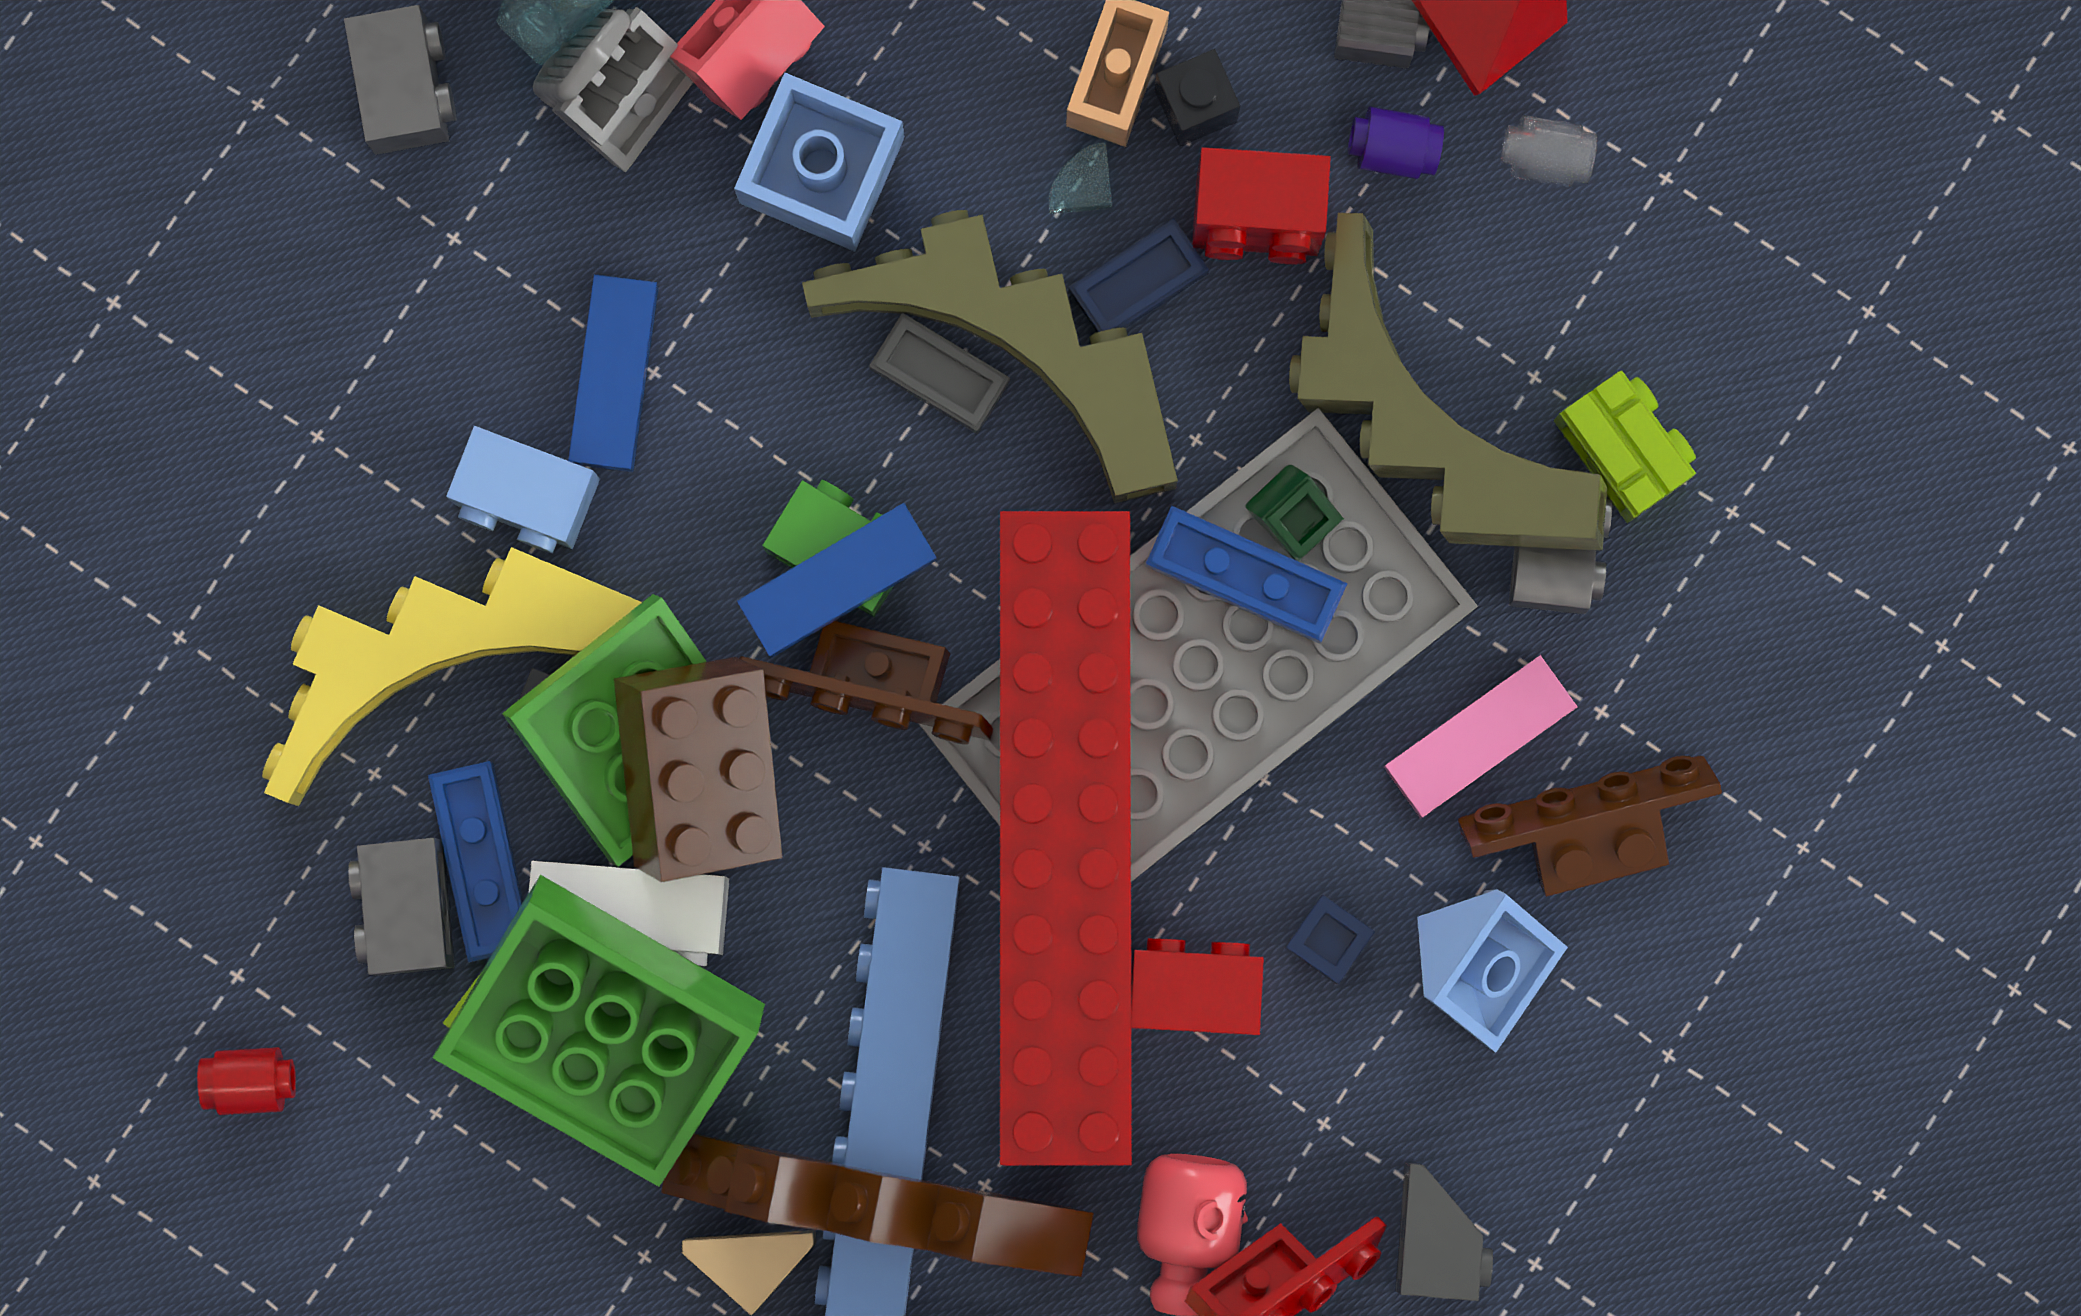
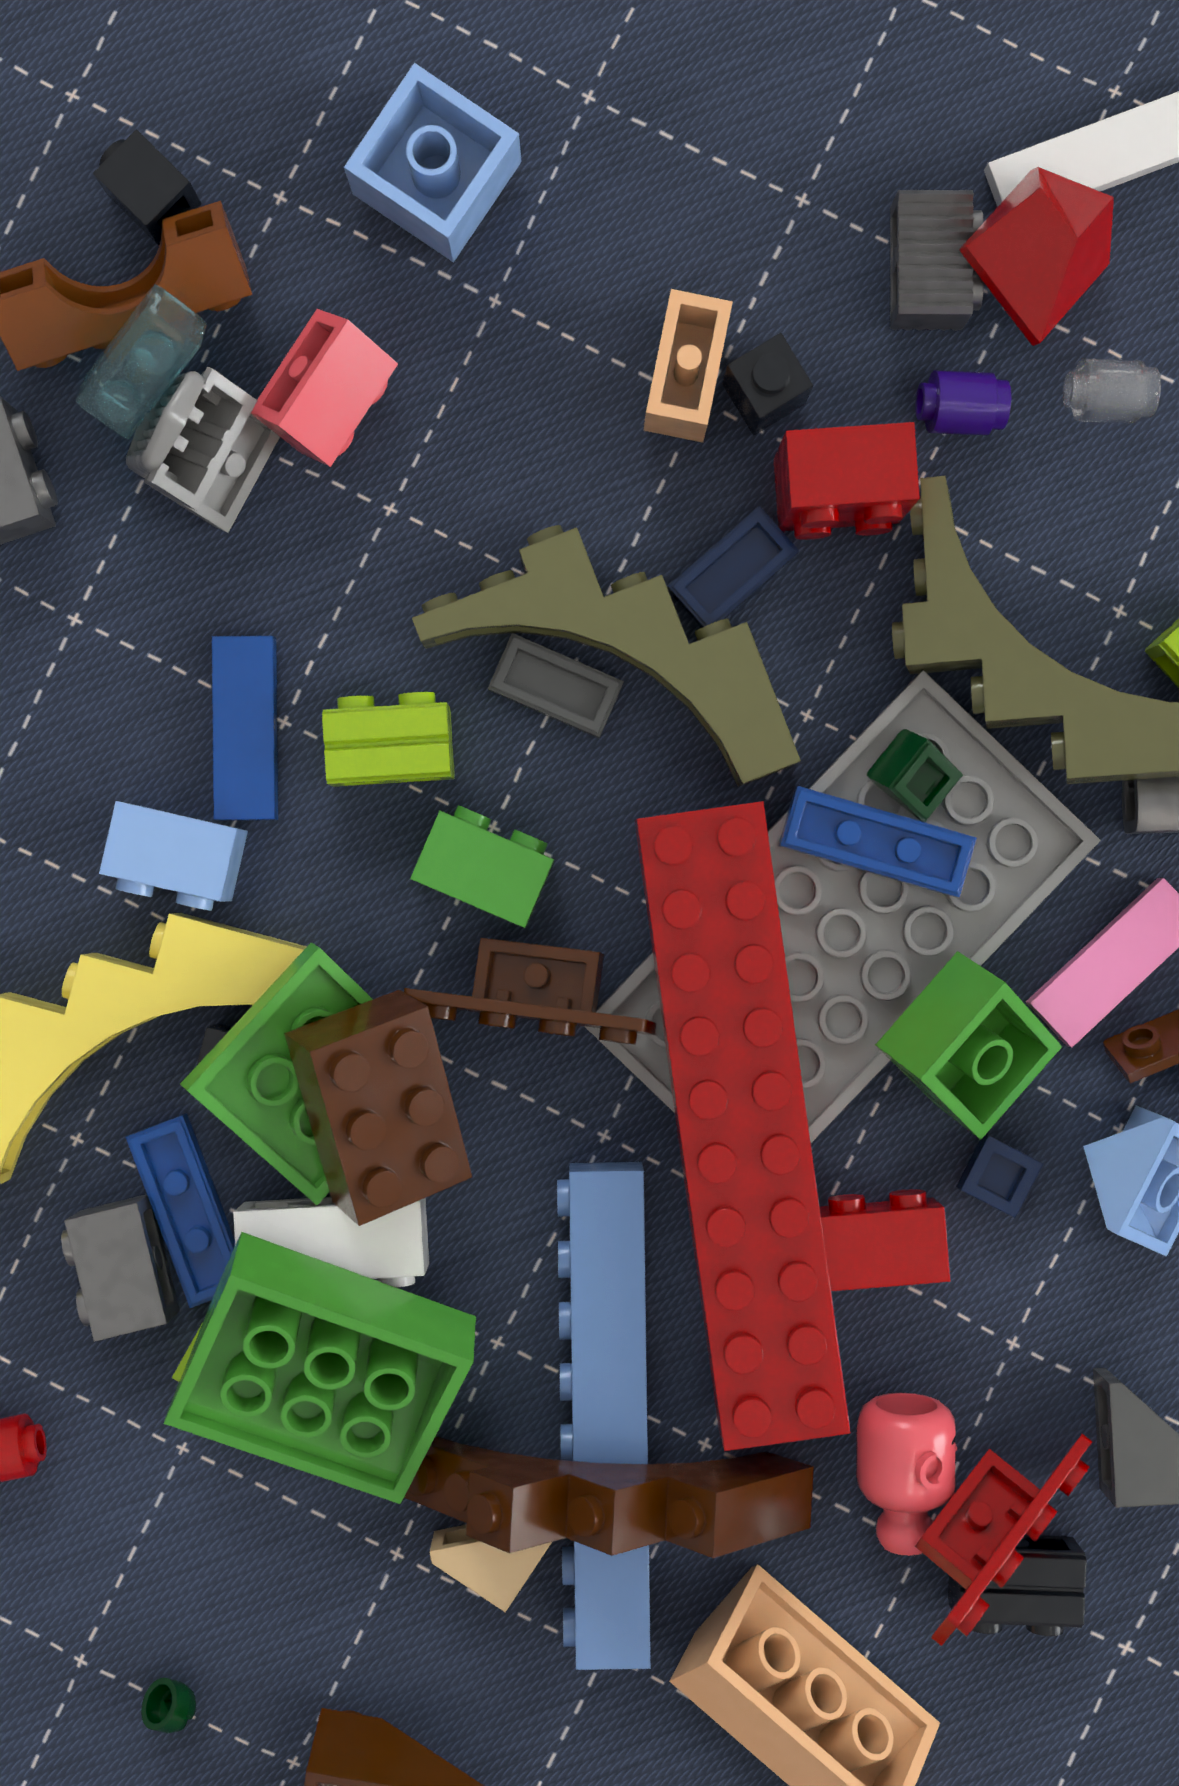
camera: 10 degrees left, 5 degrees up
light blue brick [734,73,905,252] -> none
blue tile [737,503,937,658] -> none
clear light blue tile [1049,142,1112,214] -> none
none -> lime brick [322,692,455,787]
none -> bright green brick [875,951,1062,1140]

